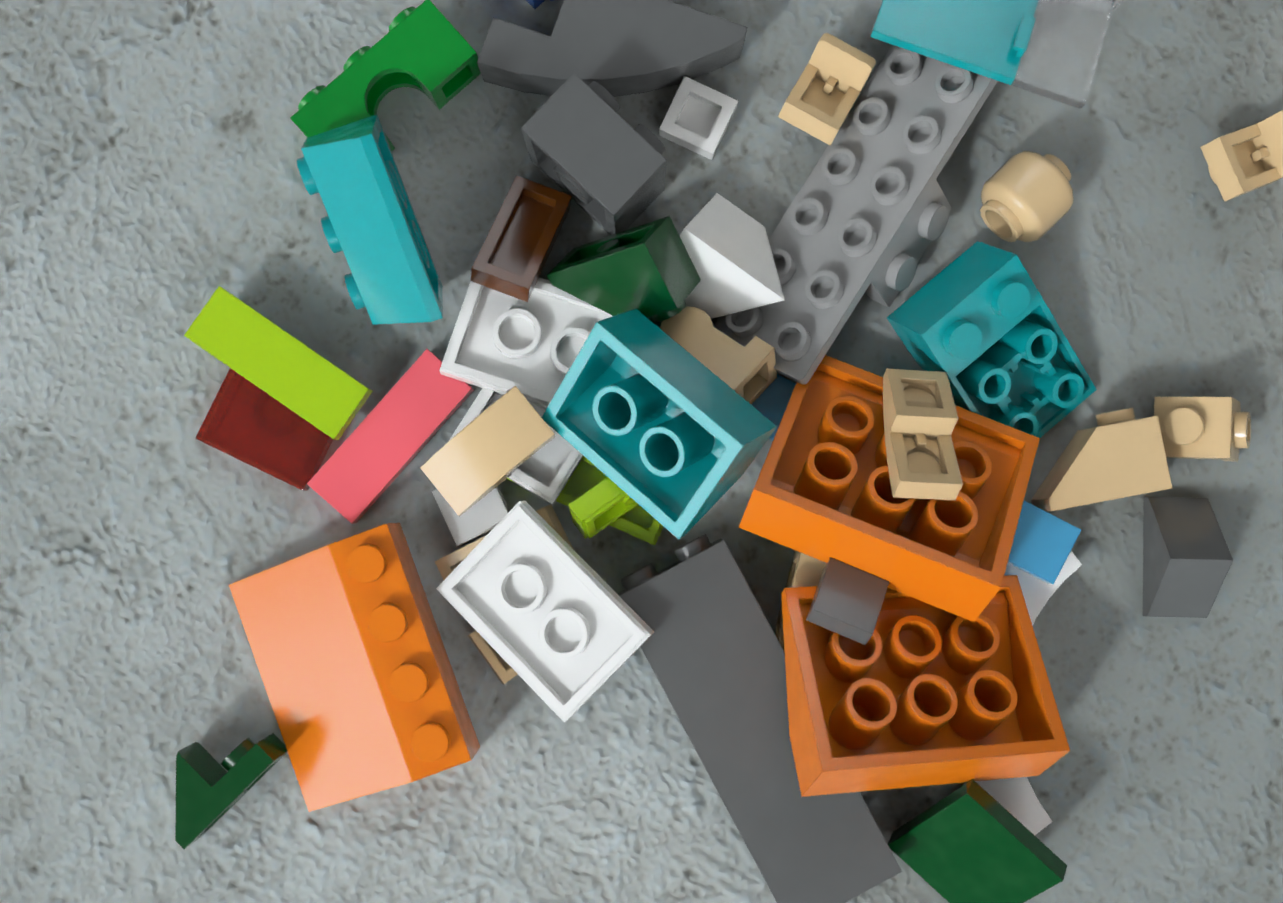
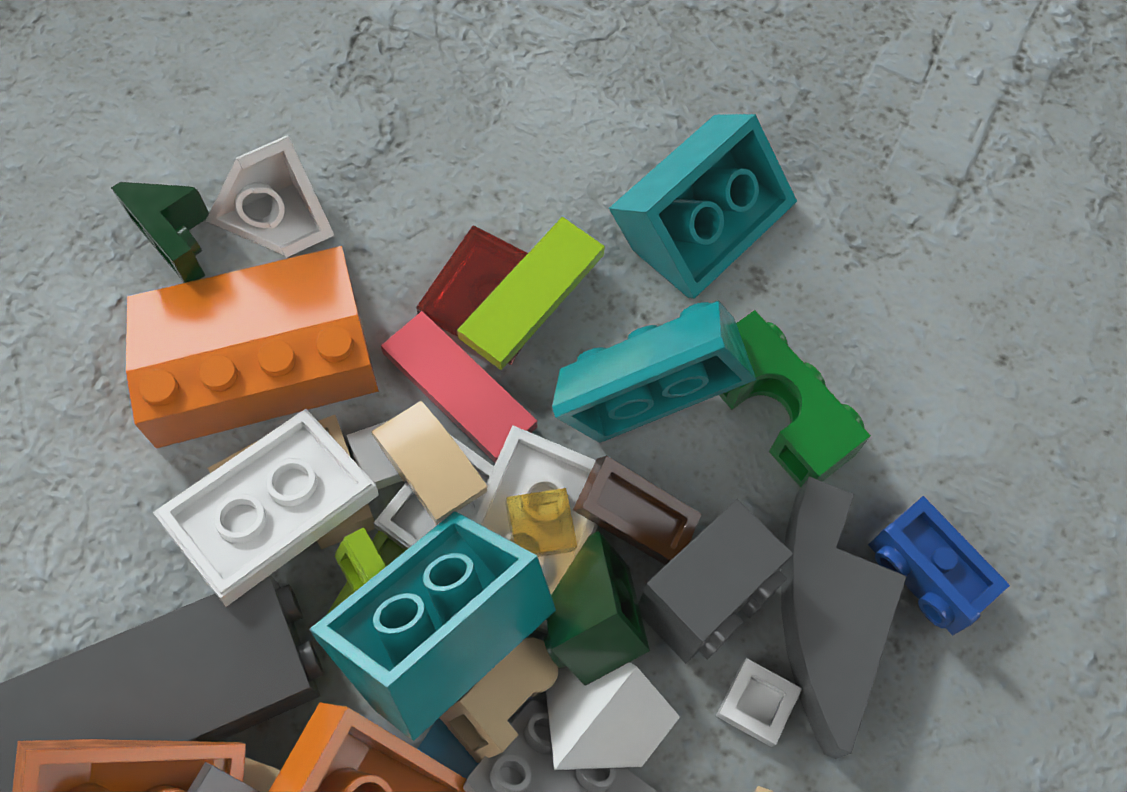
camera: 90 degrees right, 20 degrees down
none -> white slope [206,136,334,258]
none -> clear yellow tile [505,488,578,557]
none -> teal slope [609,114,797,299]

